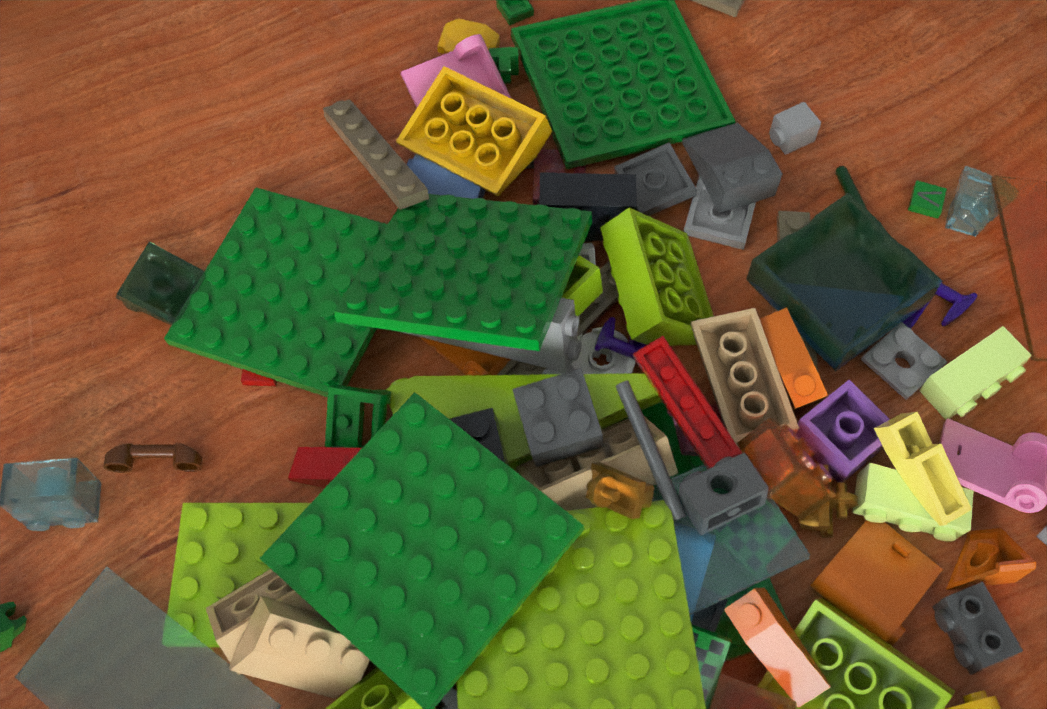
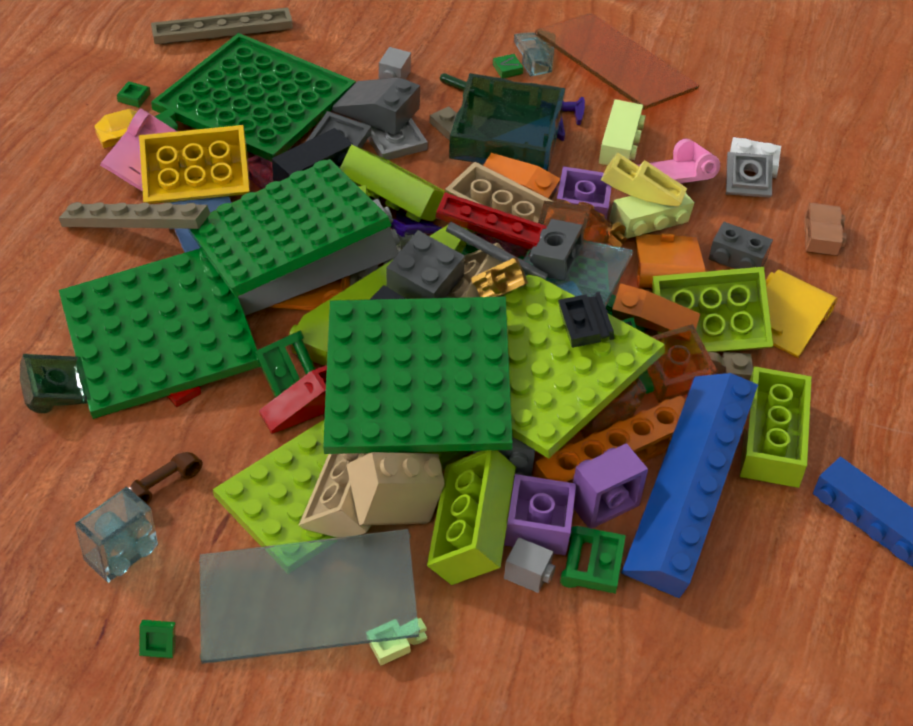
camera: 45 degrees left, 15 degrees down
light grey piece [861,322,947,400] -> none
orange slope [946,528,1036,590] -> none
none -> black plate [558,292,614,348]

